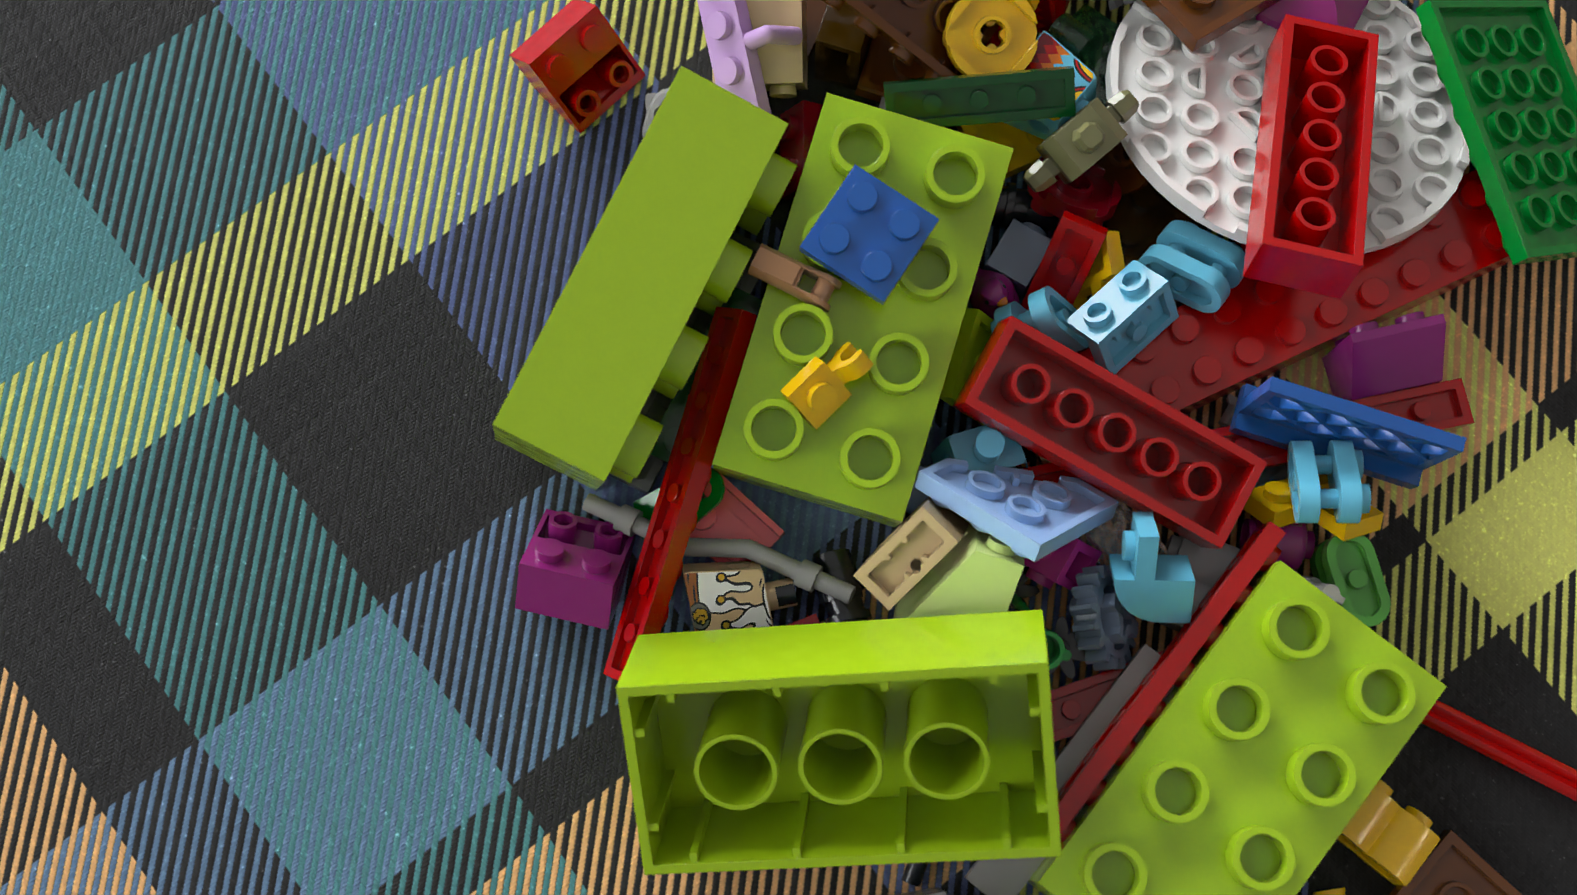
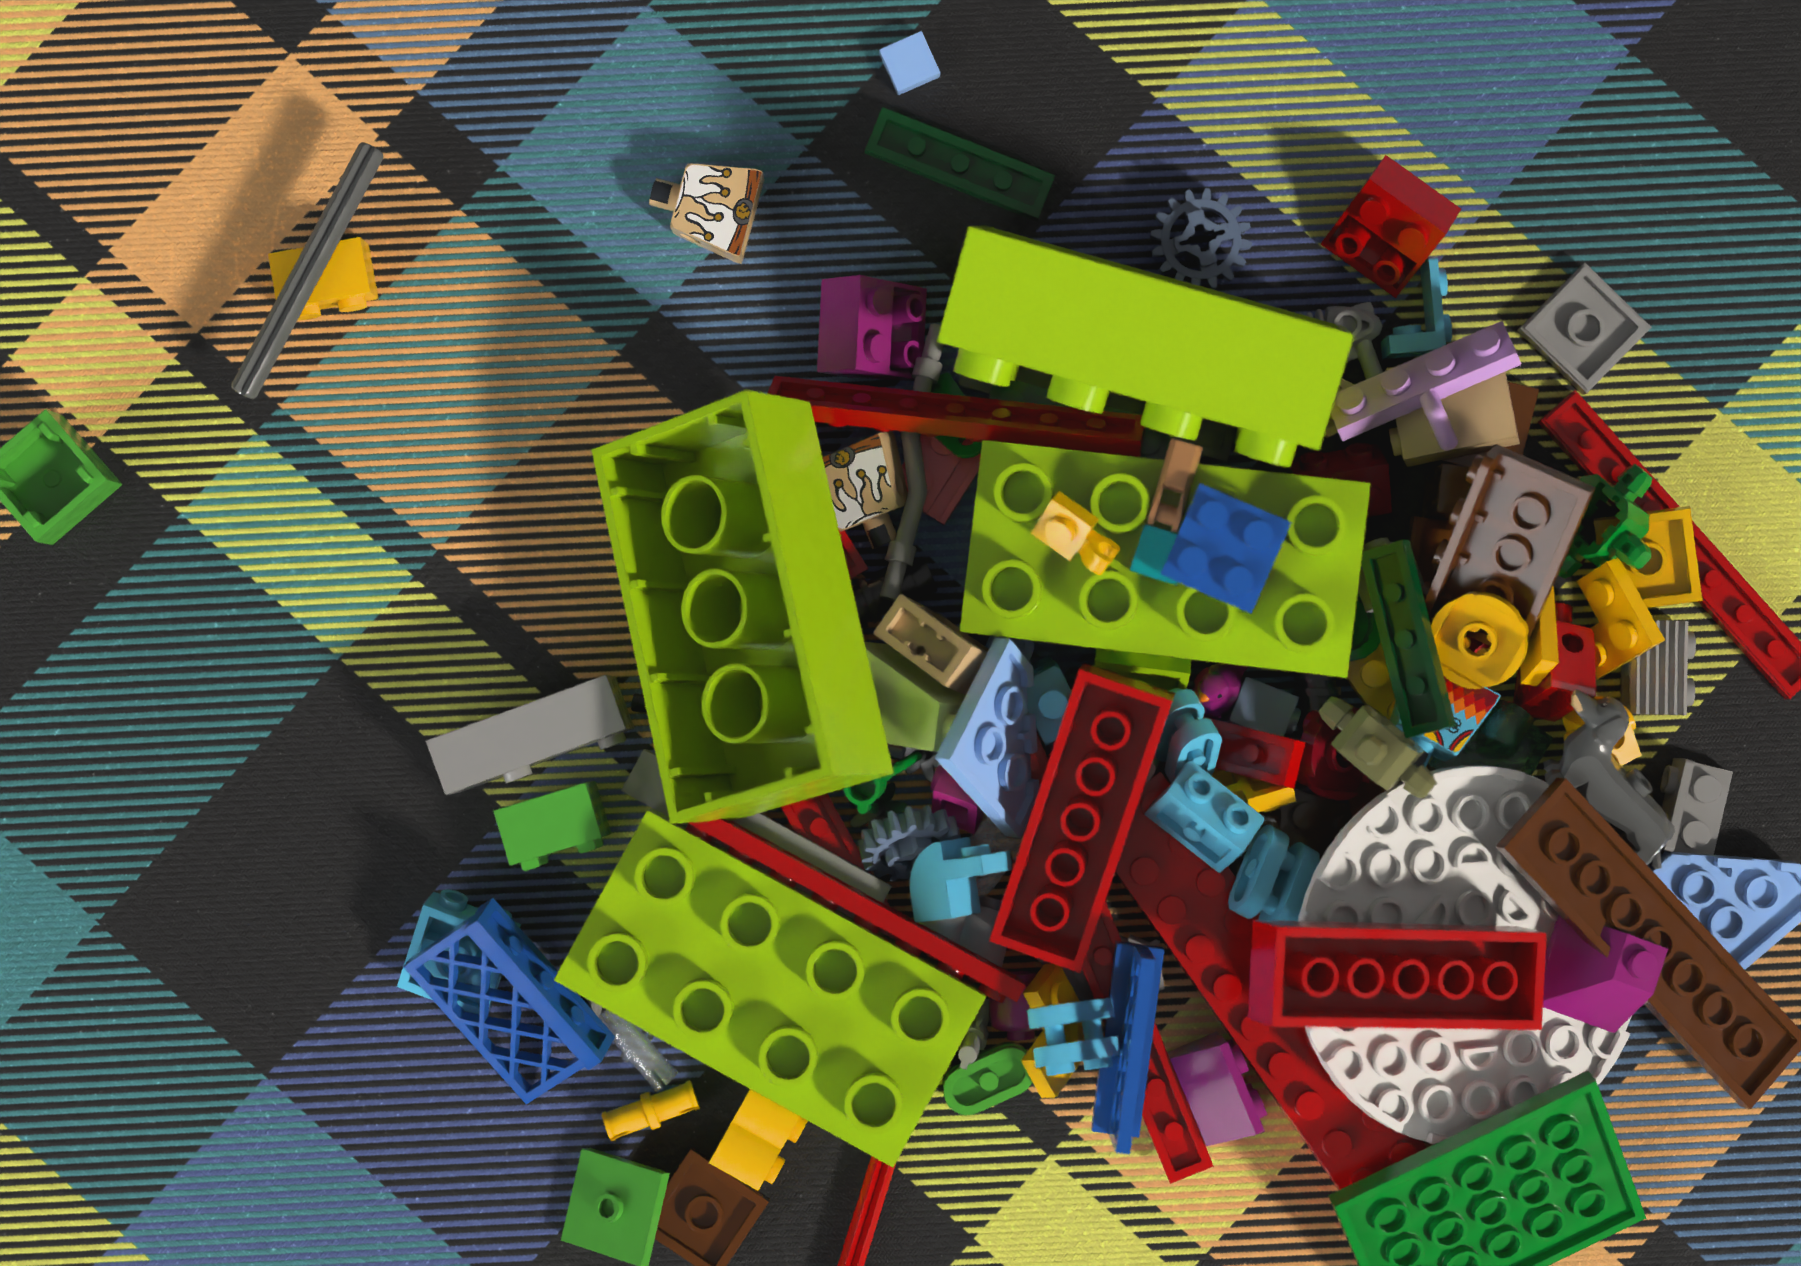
camera: 80 degrees right, 10 degrees up
none -> torso [649,163,764,264]
none -> dark green plate [865,107,1055,221]
none -> light blue tile [879,31,940,96]
none -> teal tile [1130,524,1178,585]
none -> sand blue gear [1150,188,1252,289]
none -> medium azure bracket [1381,257,1452,360]

